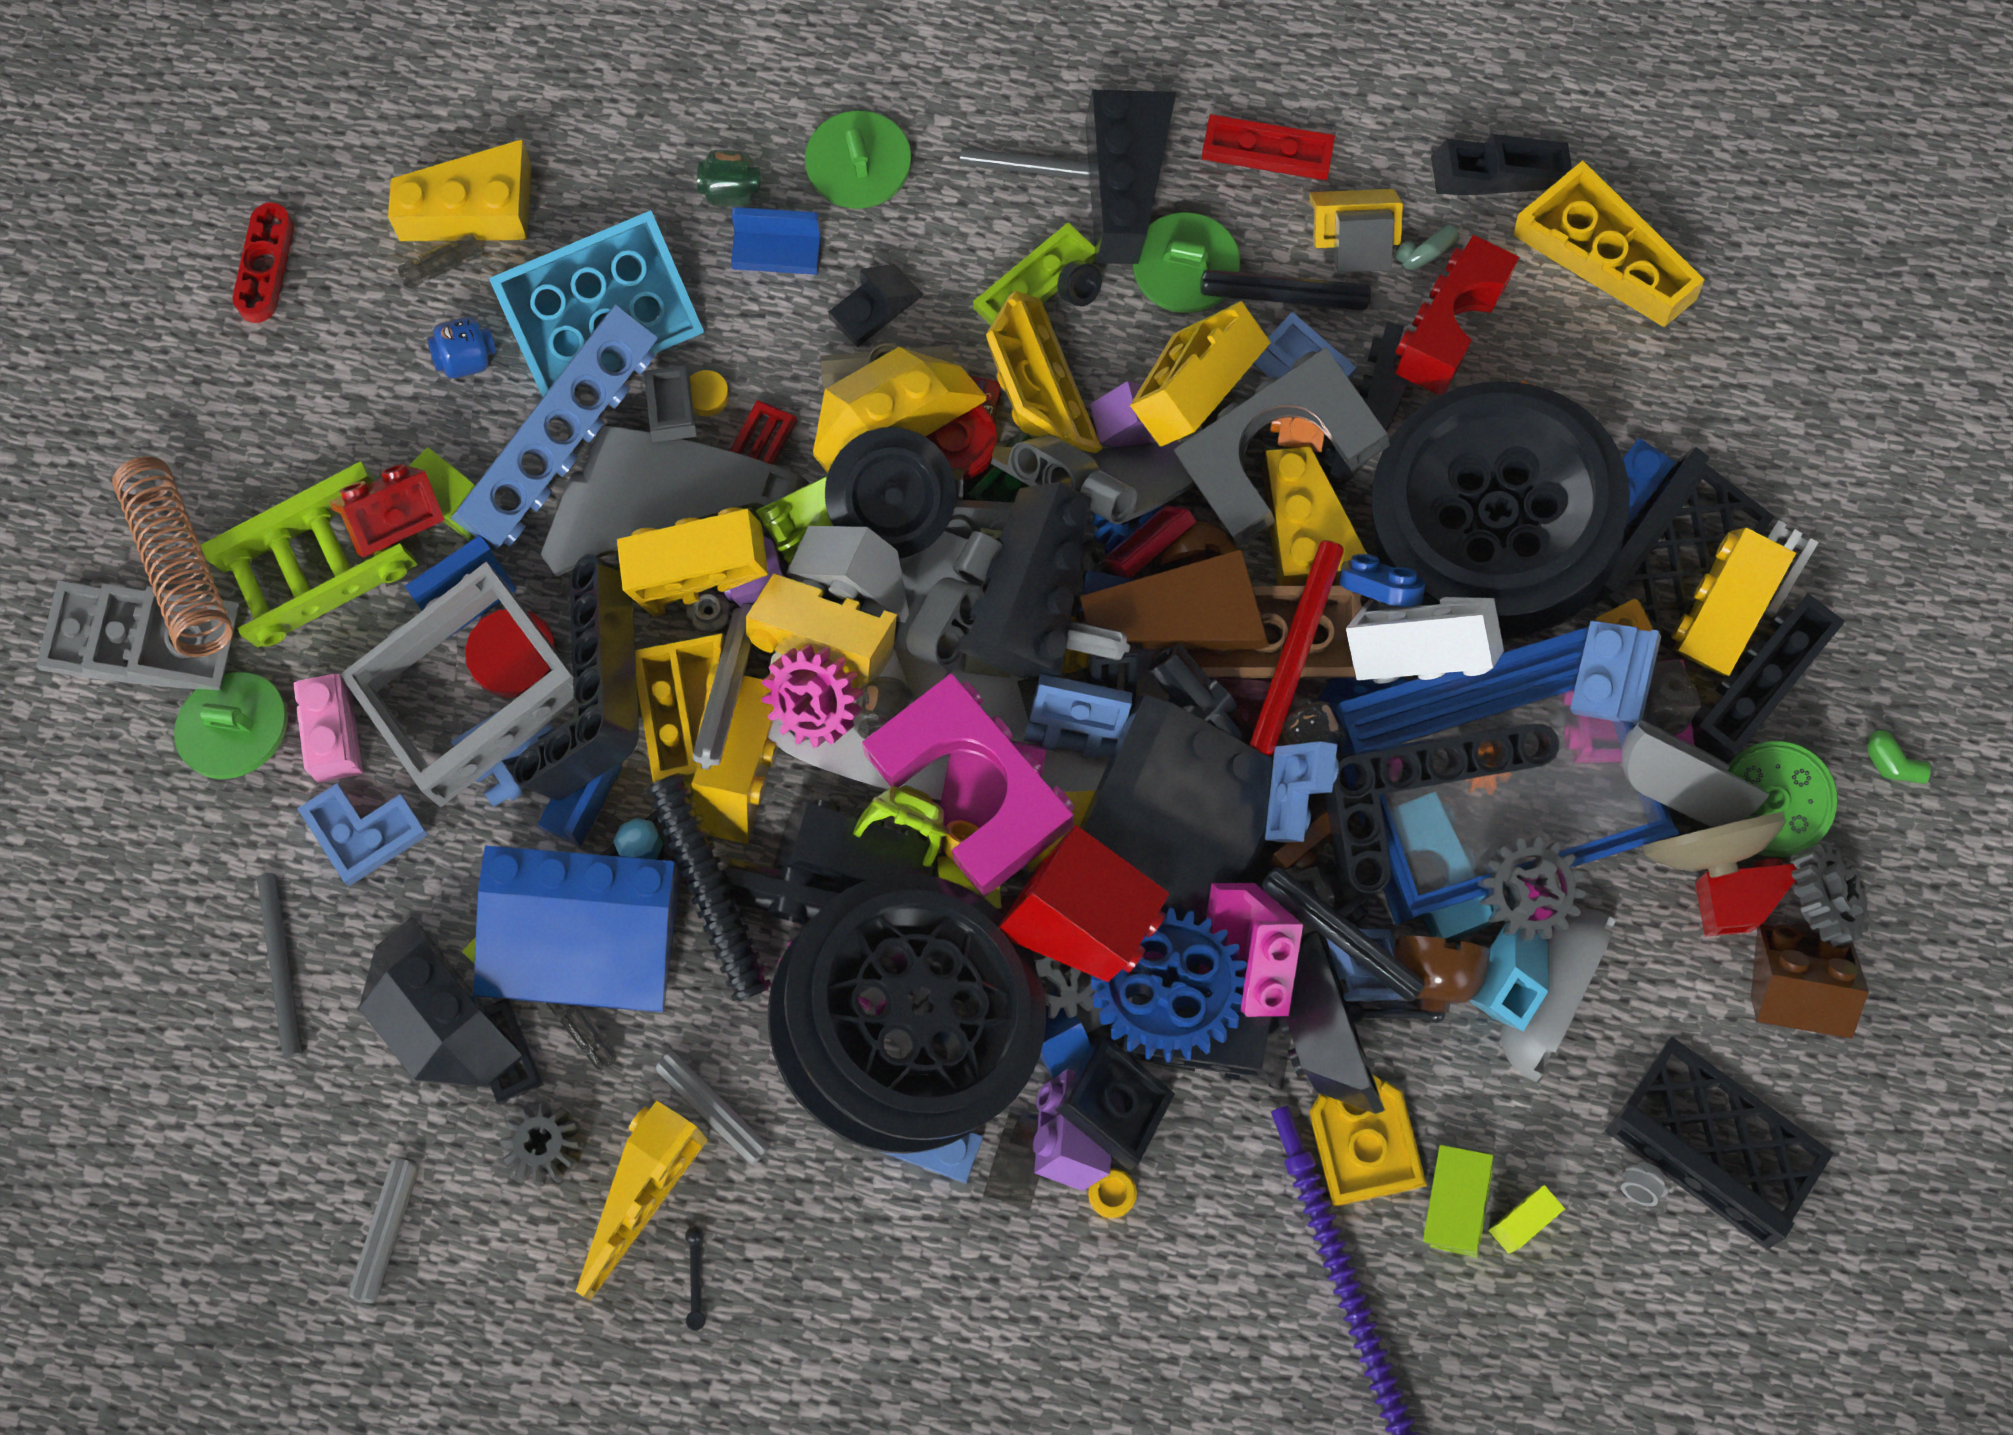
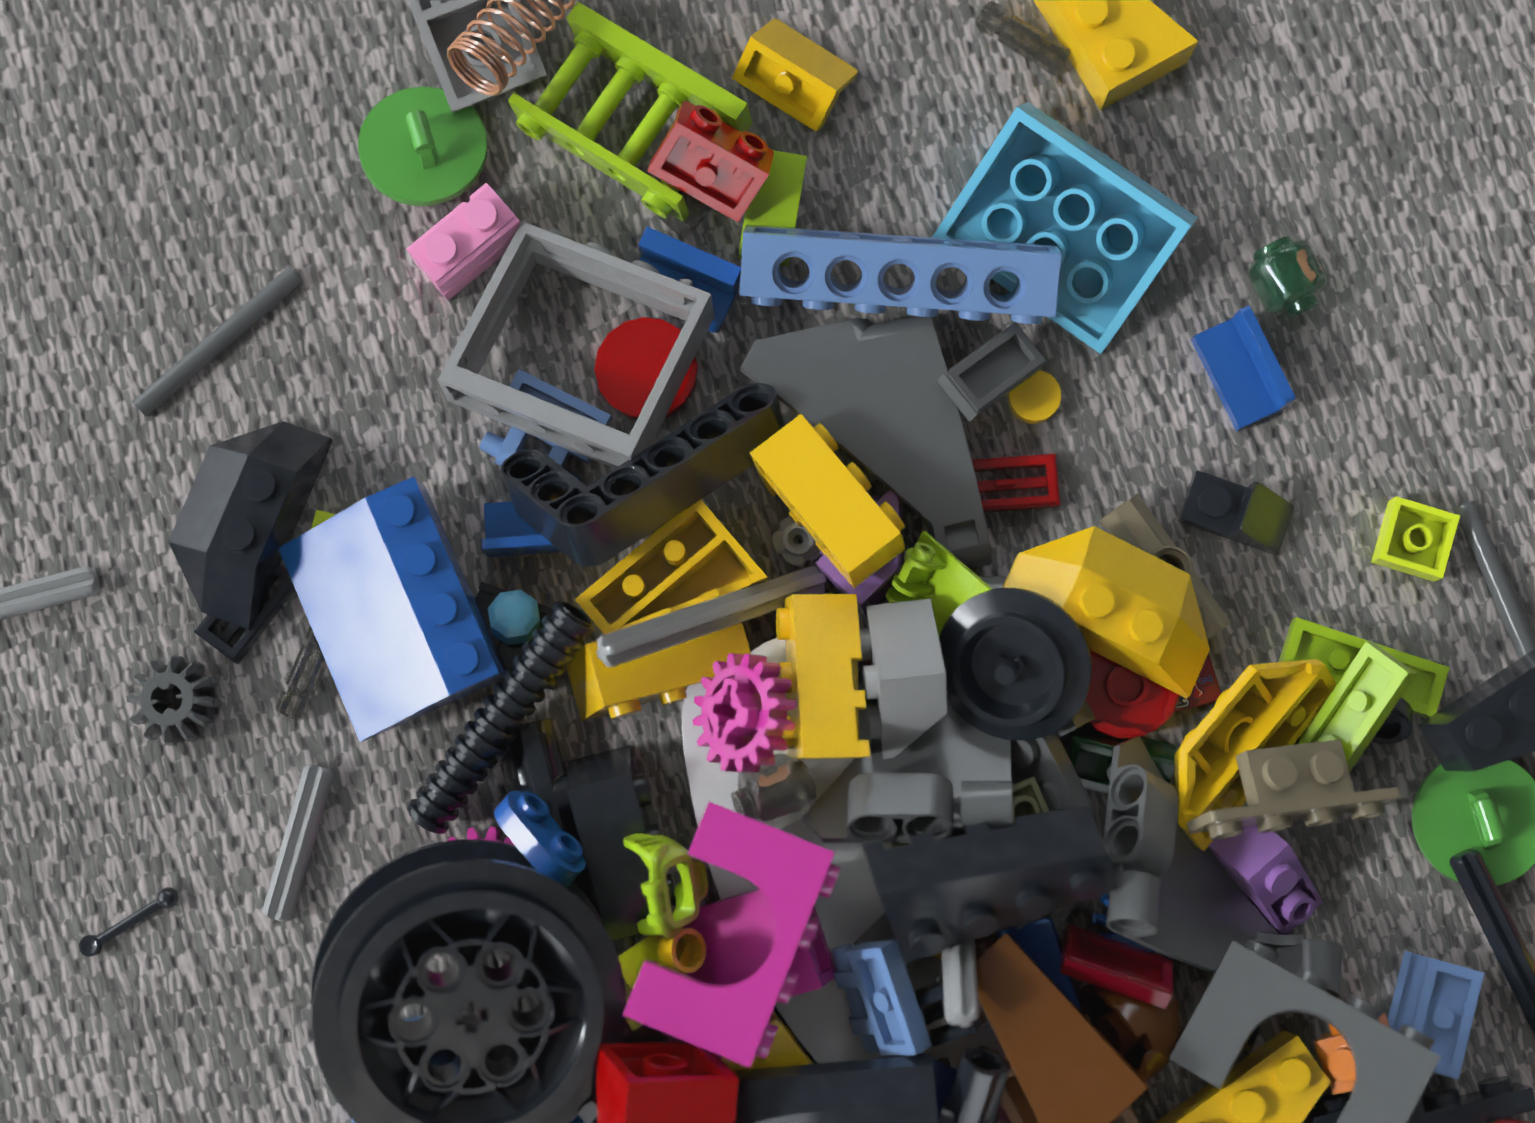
camera: 65 degrees right, 10 degrees up
medium blue plate [297,783,428,886] -> none
blue head [427,317,496,379] -> none
yellow wedge [576,1100,708,1300] -> none
bright green shield [805,111,911,209] -> none
yellow wedge [1130,301,1271,447] -> none
none -> blue plate [494,791,585,887]
none -> yellow panel [732,19,858,132]
none -> dark tan bracket [1187,739,1401,840]
none -> lime plate [1297,641,1417,773]
none -> neon yellow piece [1371,496,1460,582]

